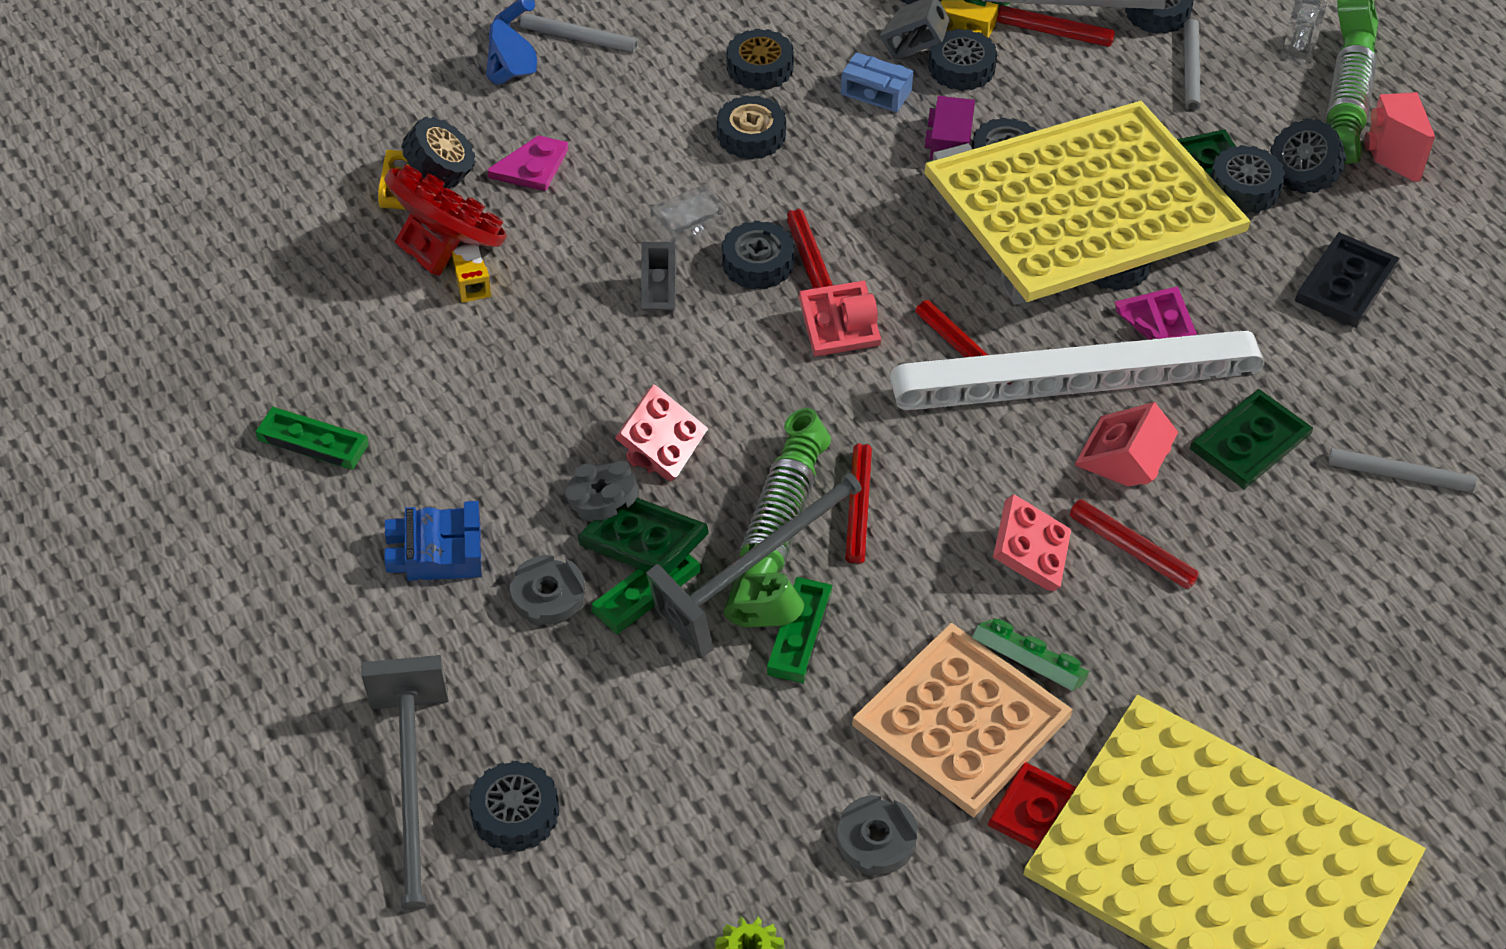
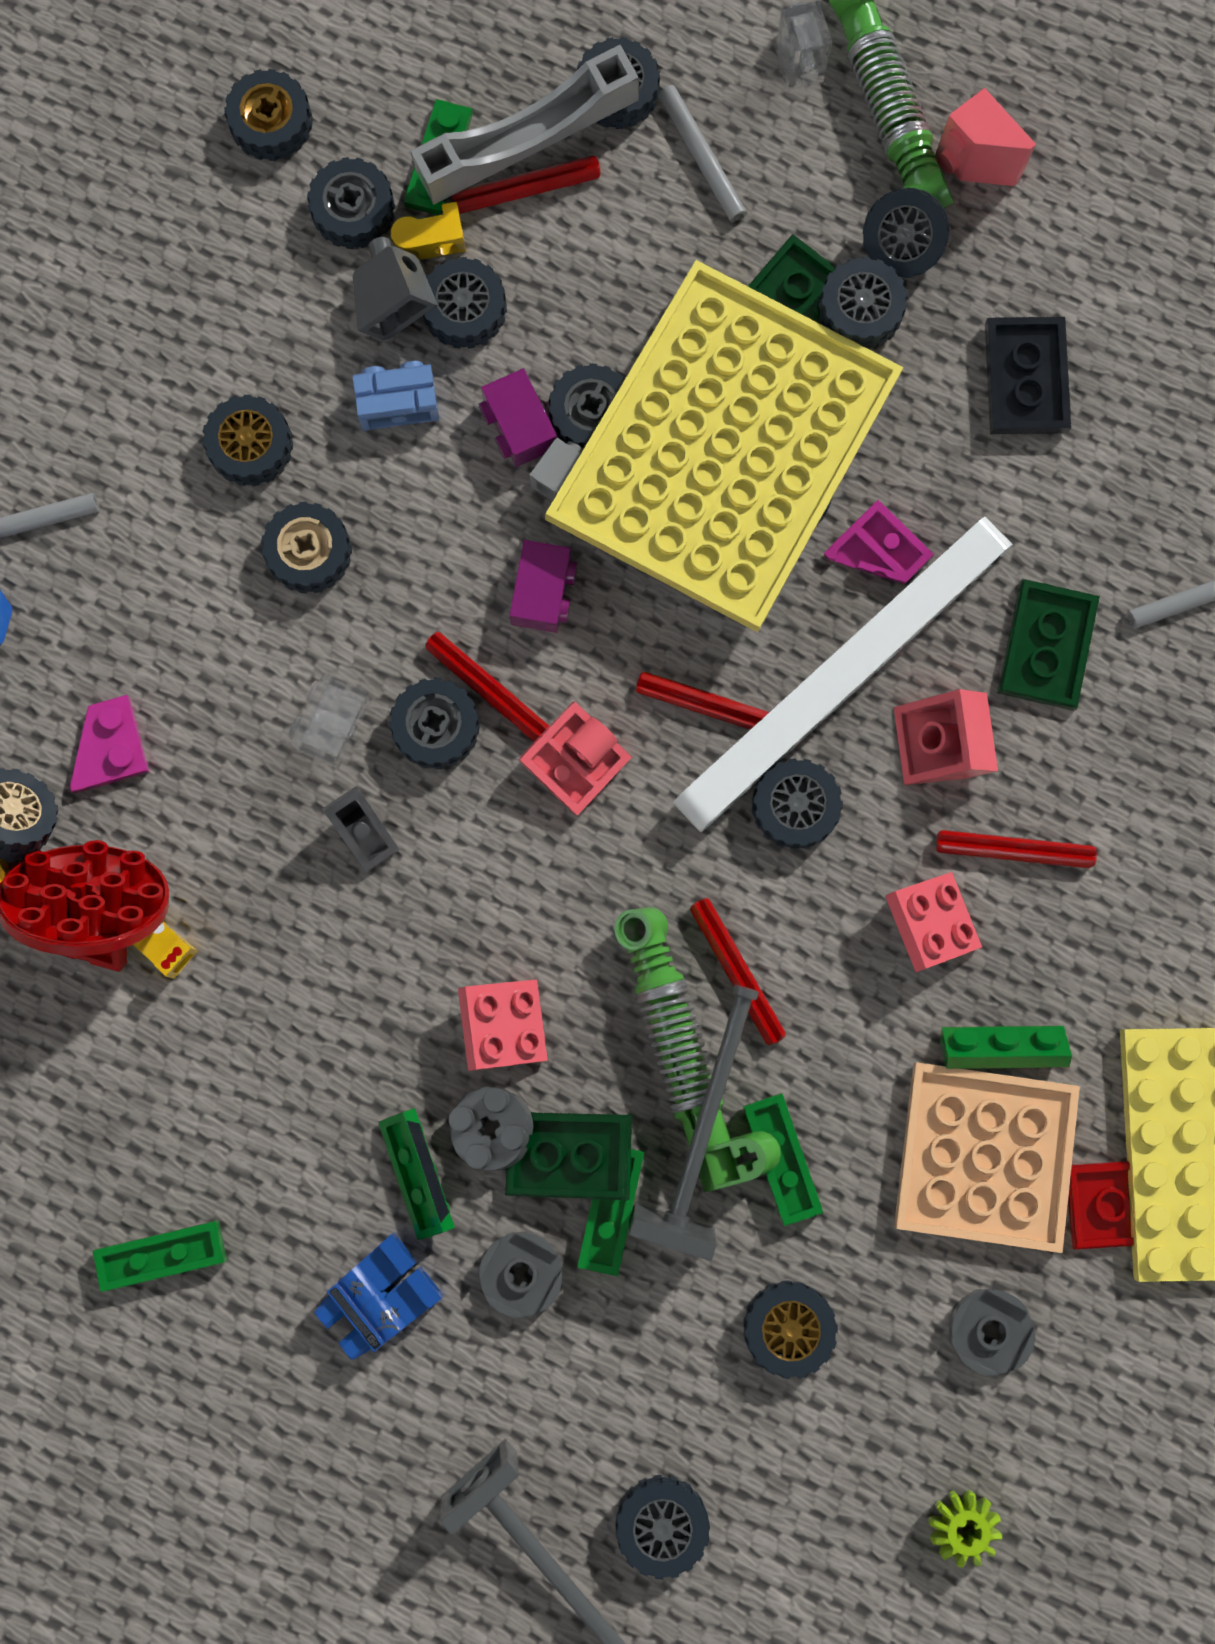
camera: 35 degrees left, 30 degrees up
none -> green plate [378,1108,455,1240]
none -> magenta brick [509,540,578,633]
none -> black wheel [743,1280,838,1379]
none -> black wheel [752,758,843,850]

